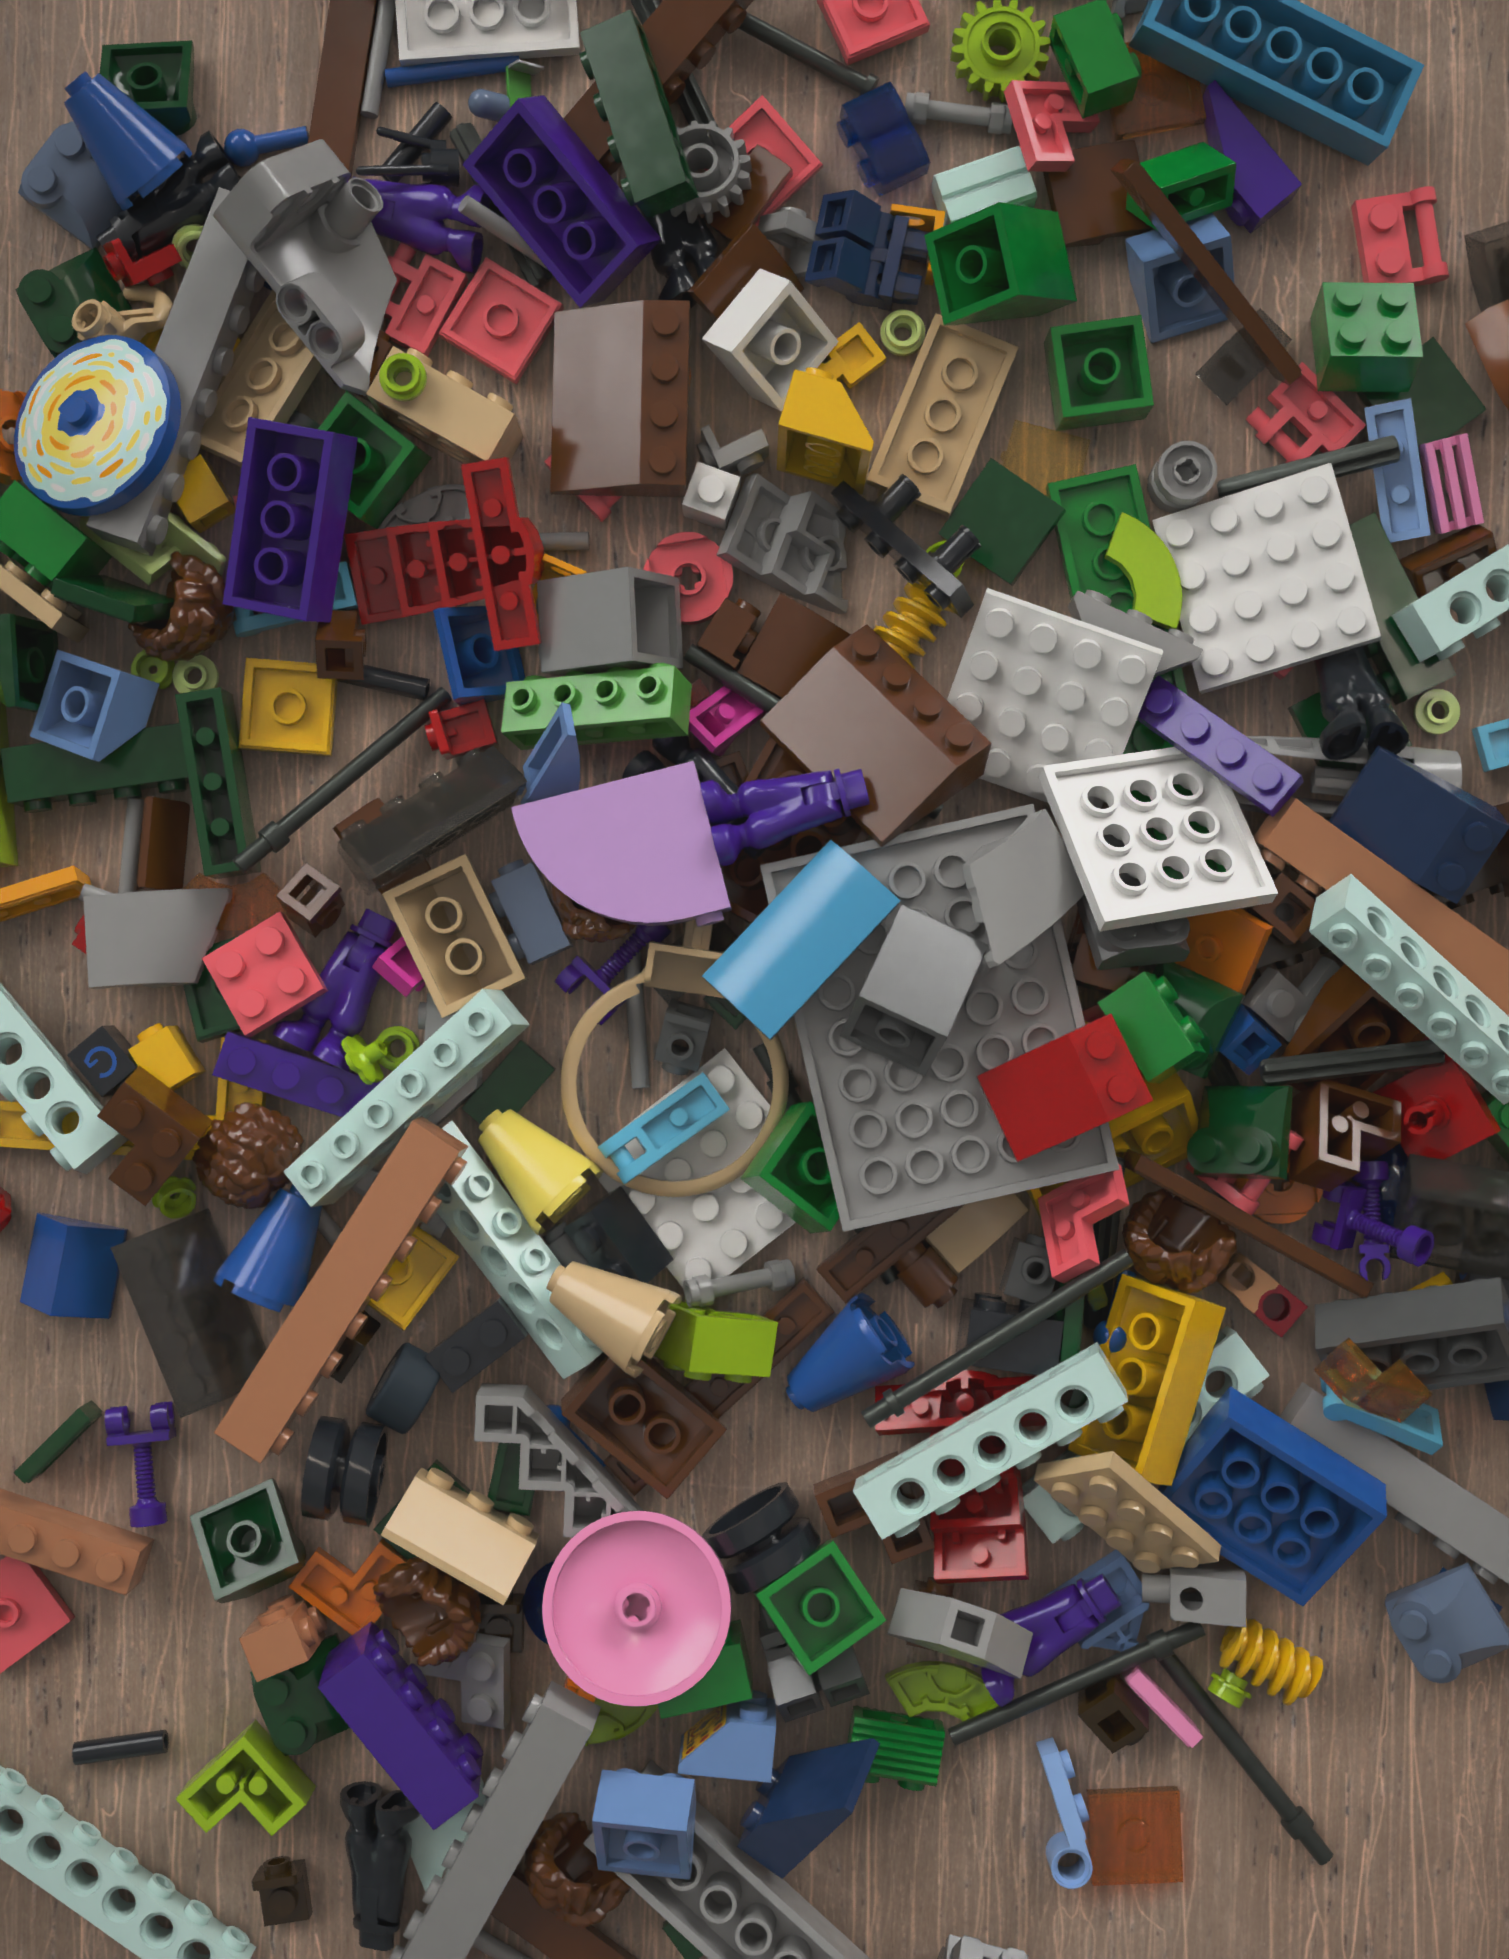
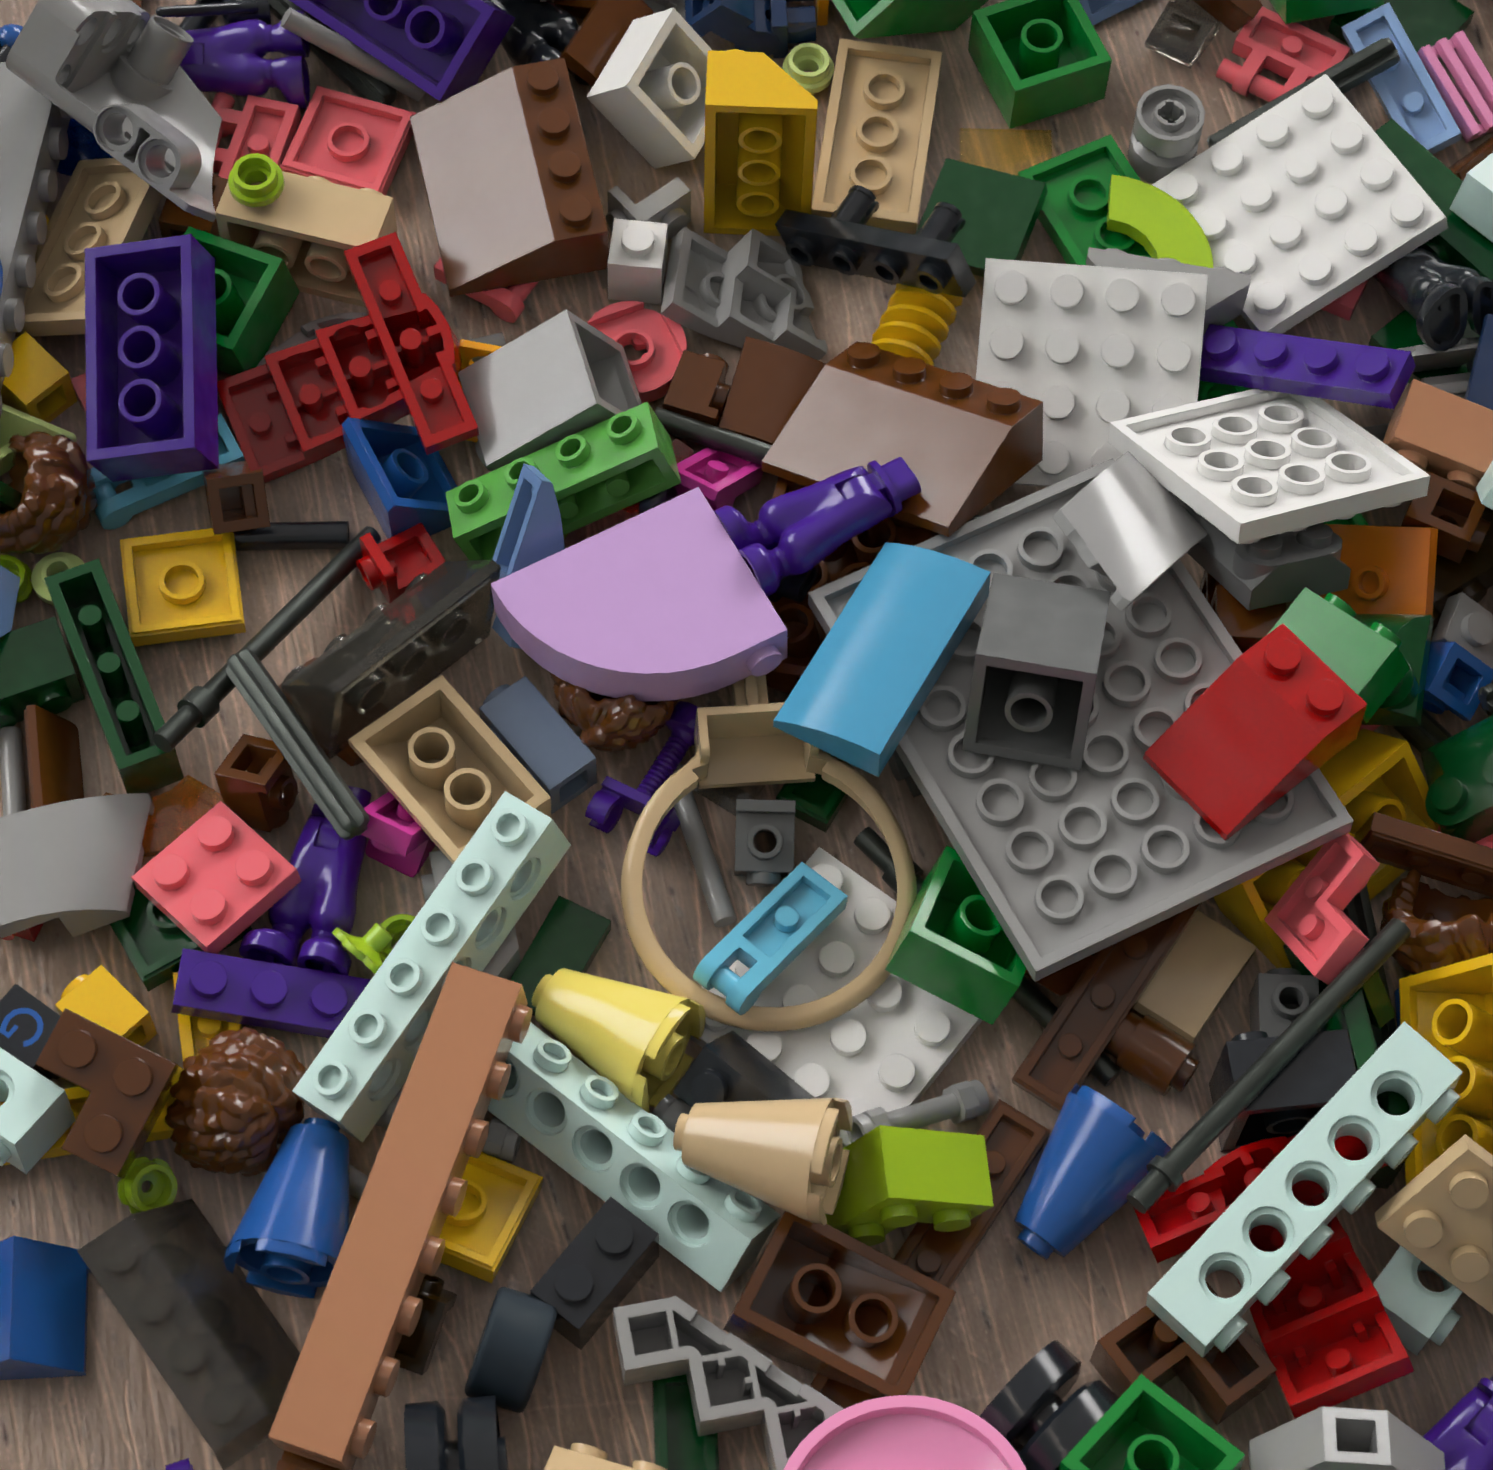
camera: 15 degrees left, 25 degrees down
none -> pearl dark grey axle [226,649,370,840]

